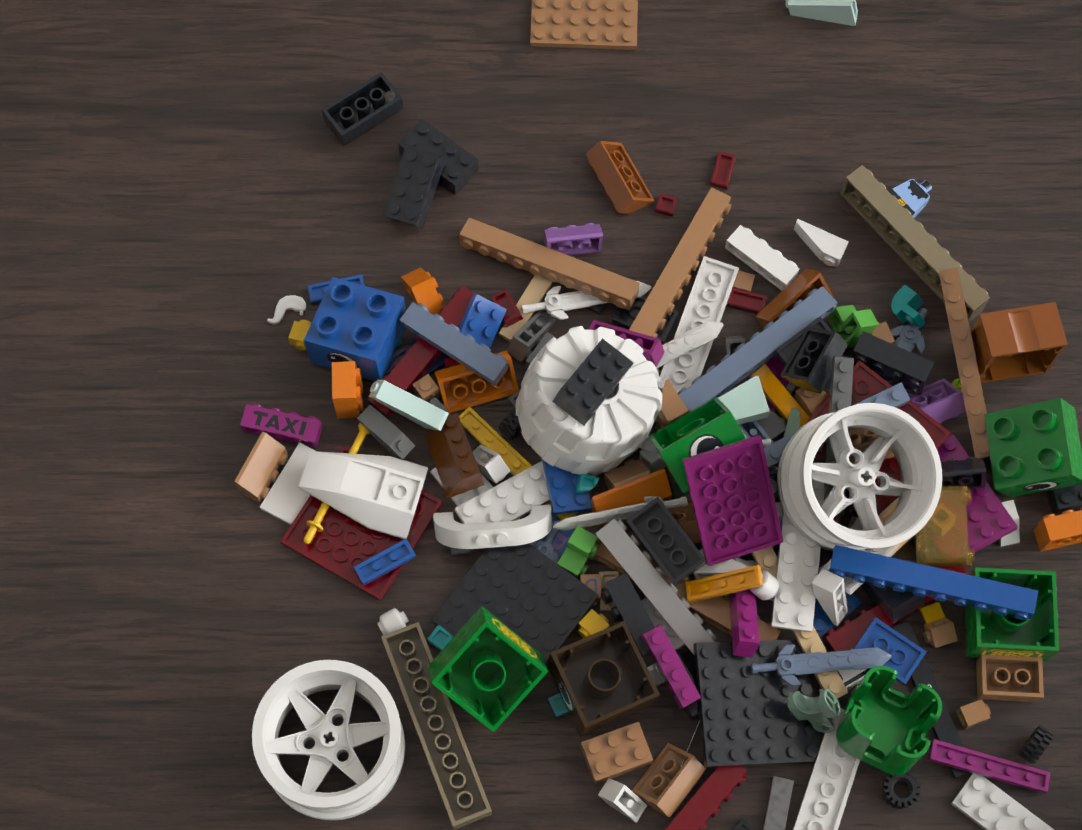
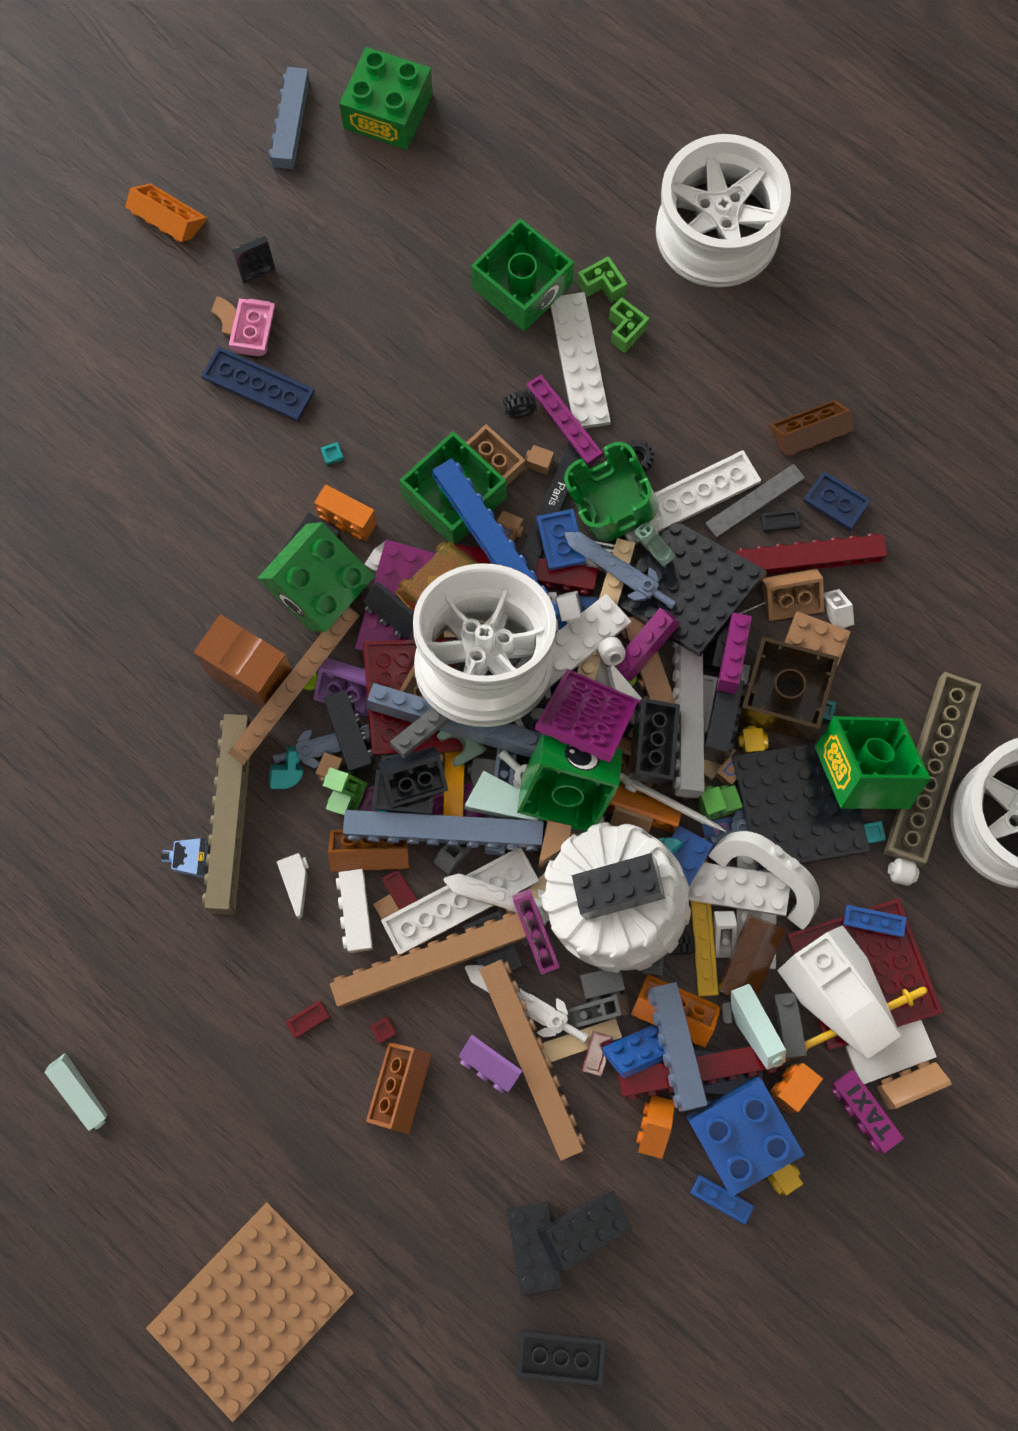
camera: 135 degrees left, 5 degrees up
white piece [267,295,306,325] -> none
medium nougat brick [412,374,440,403] -> none
light orange tile [685,565,763,603] -> none

